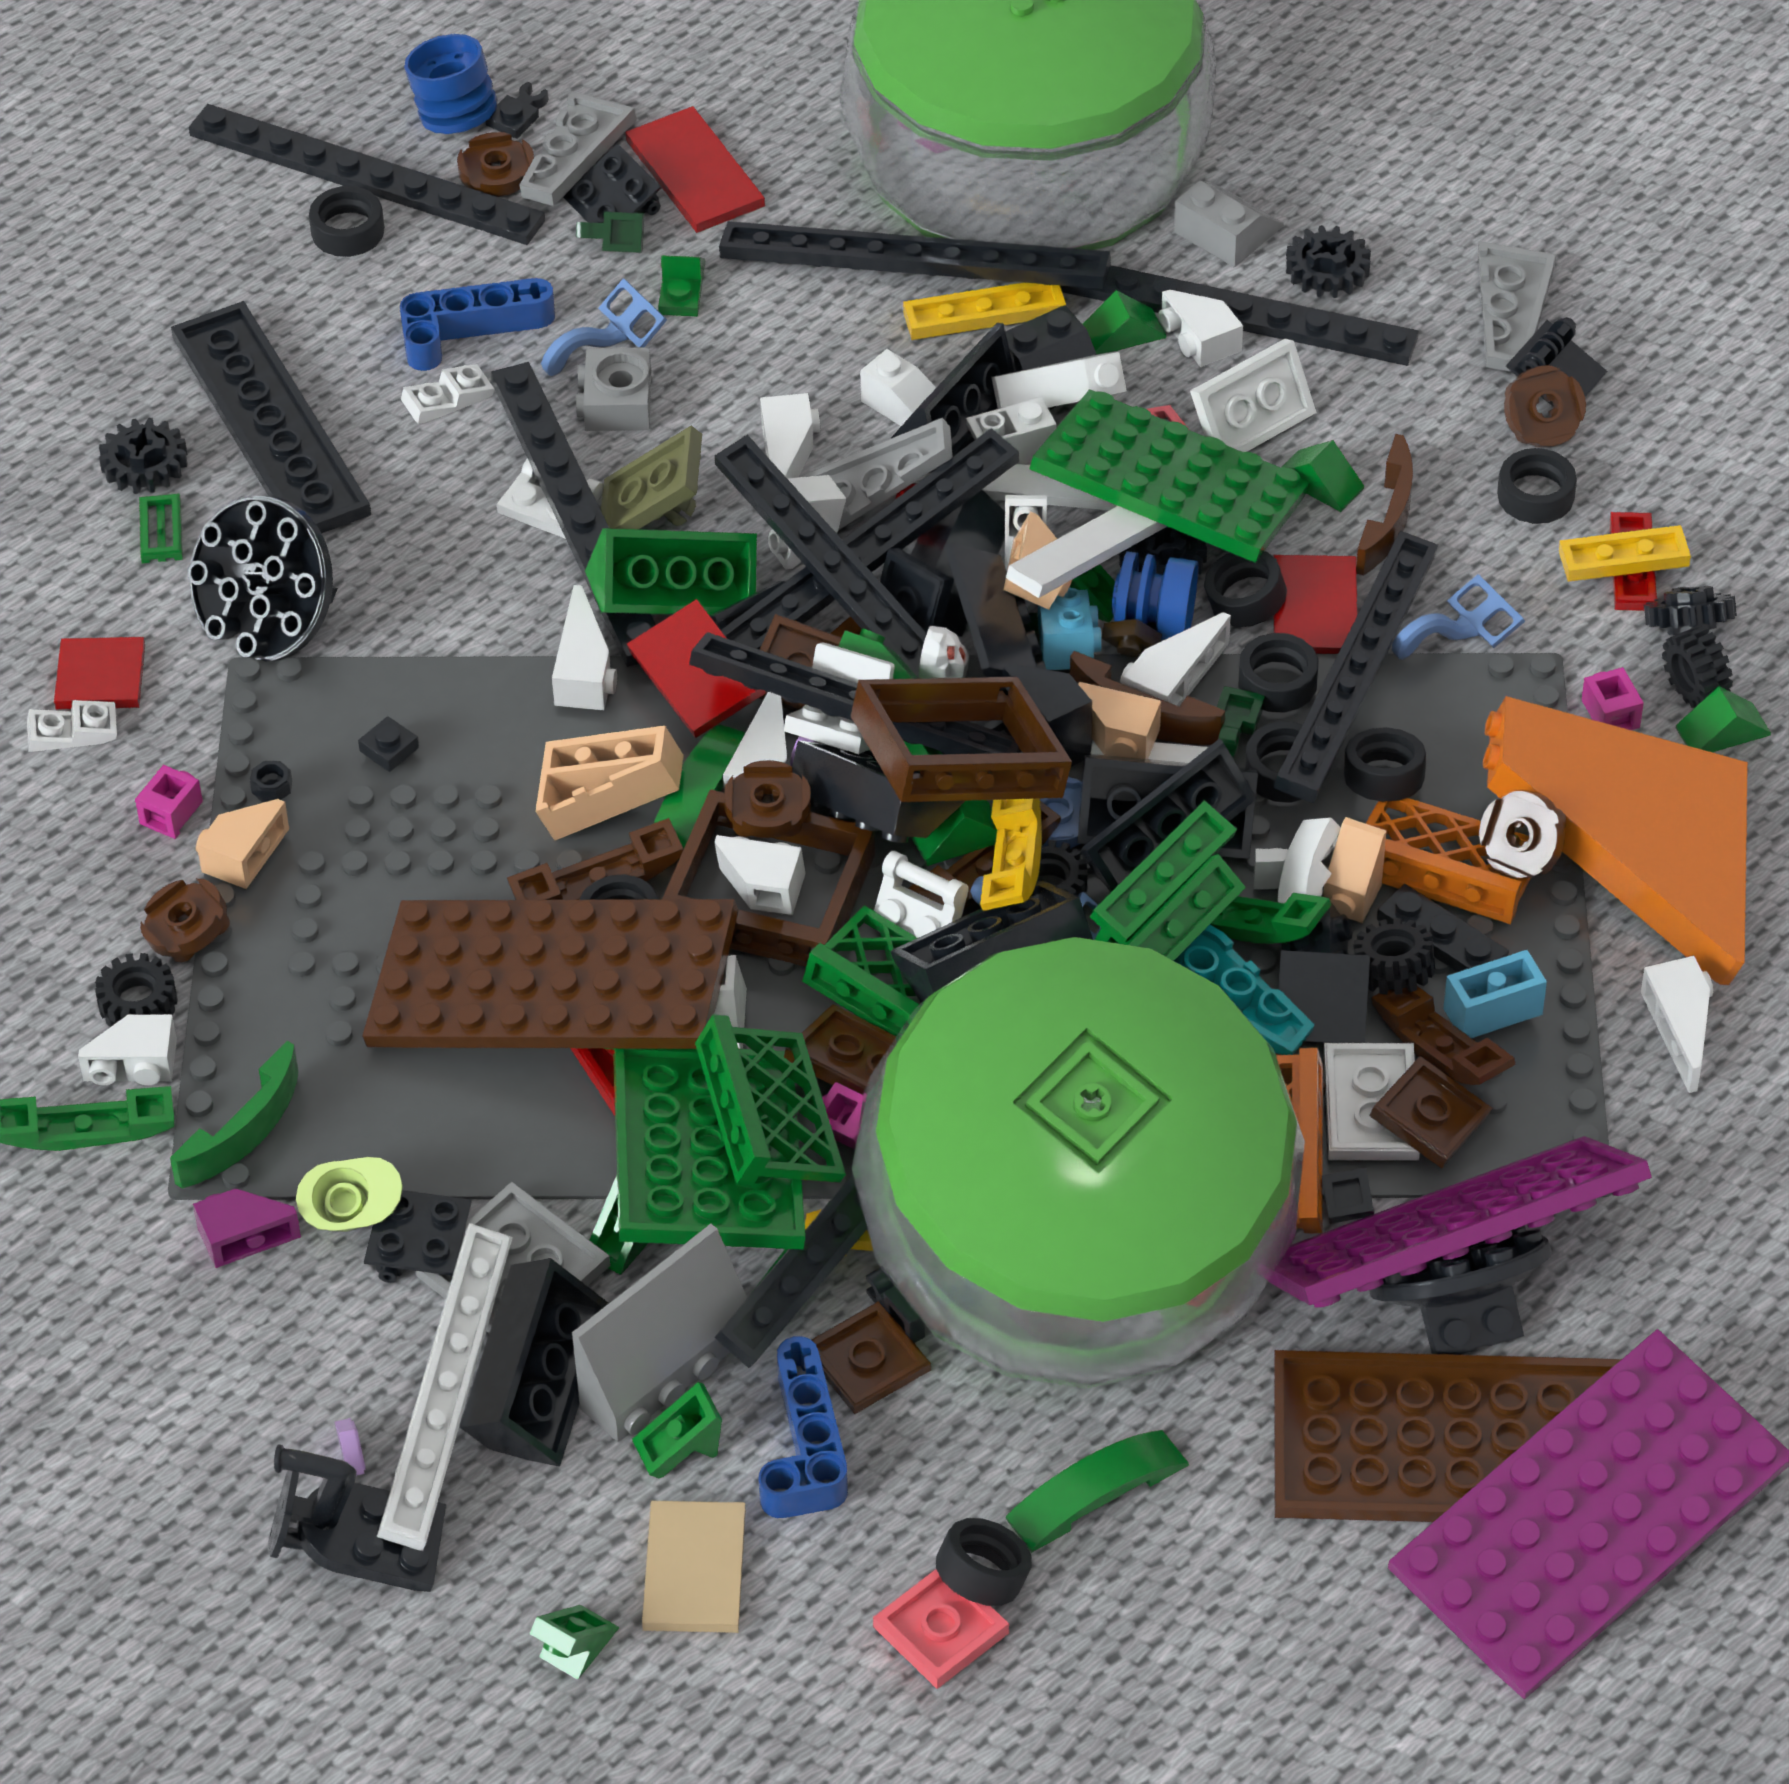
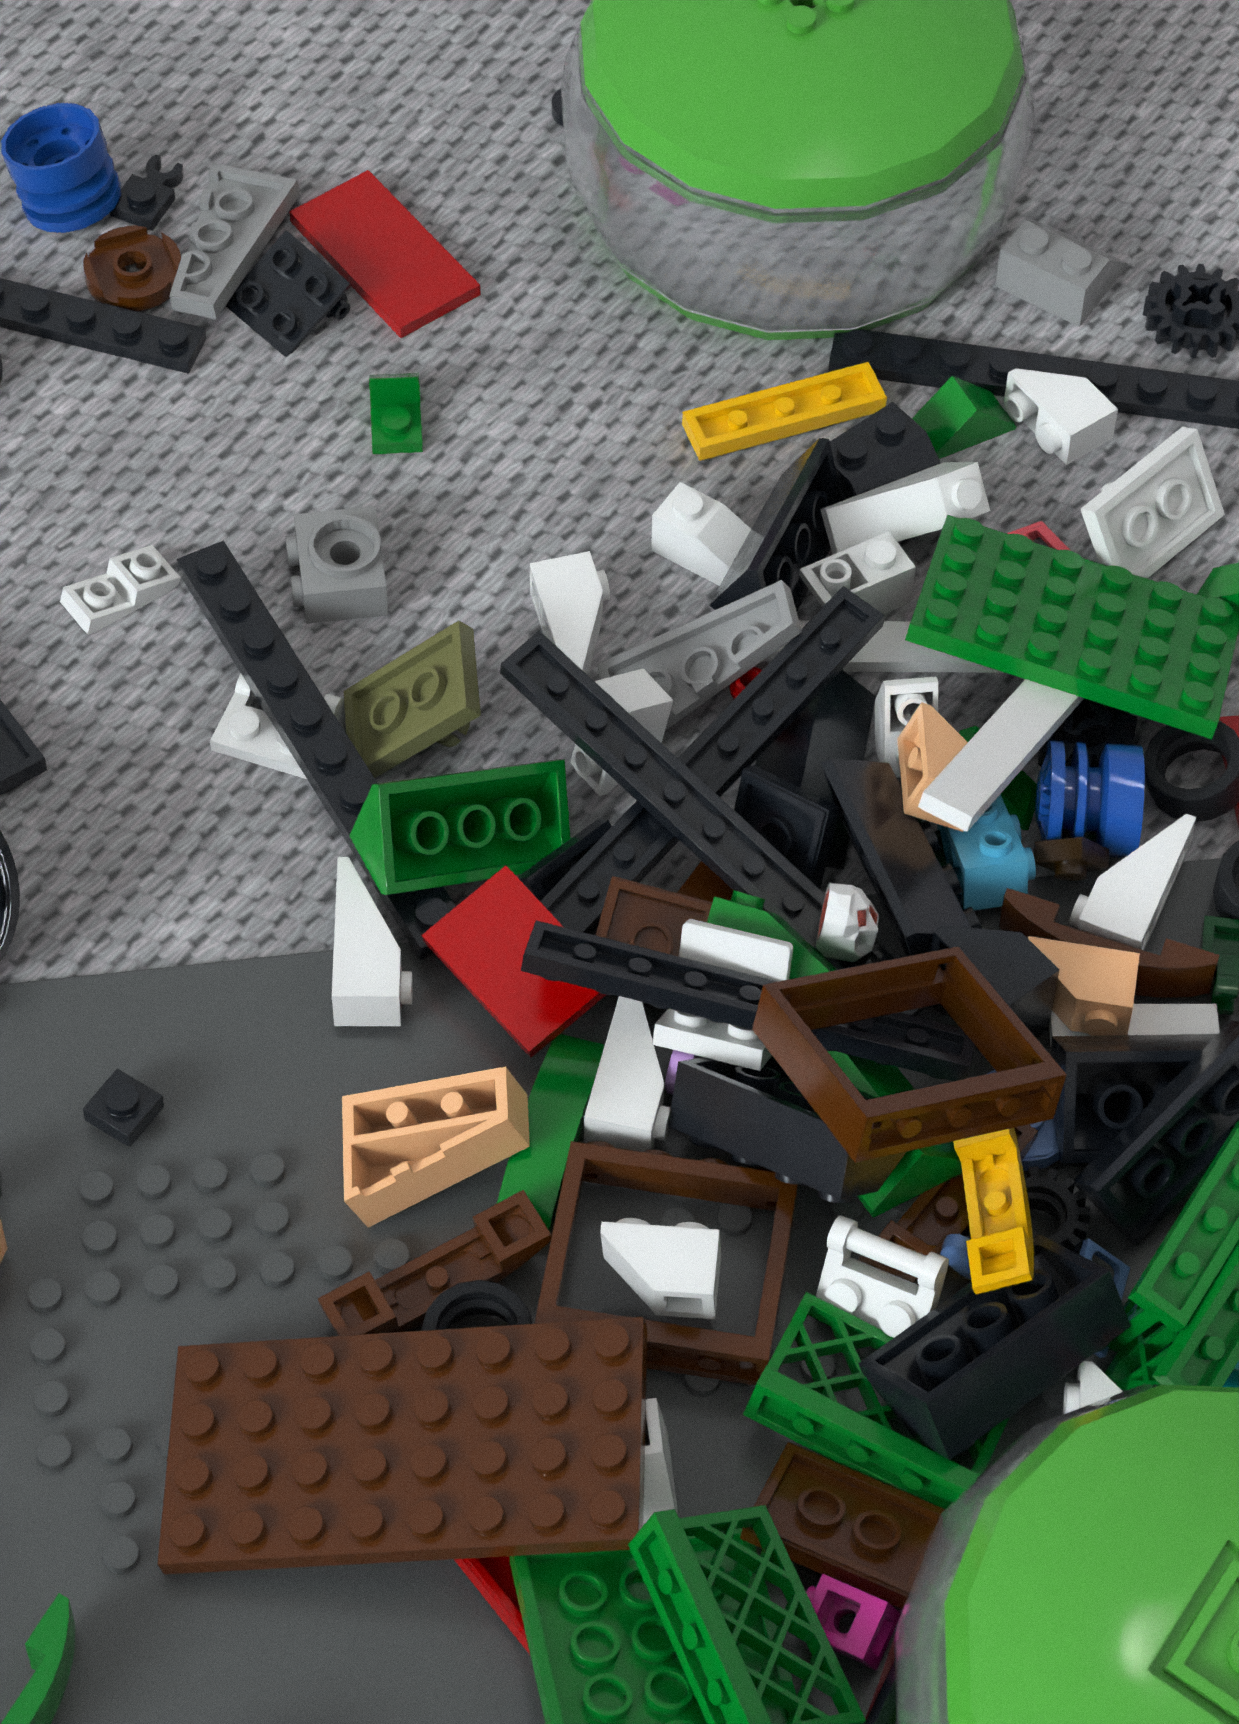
camera: 10 degrees left, 5 degrees up
blue beam [400,278,555,371] -> none
medium blue piece [541,278,667,376] -> none
dark green plate [576,211,645,253] -> none
black plate [719,221,1111,289] -> none
reddish brown plate [724,760,811,838] -> none

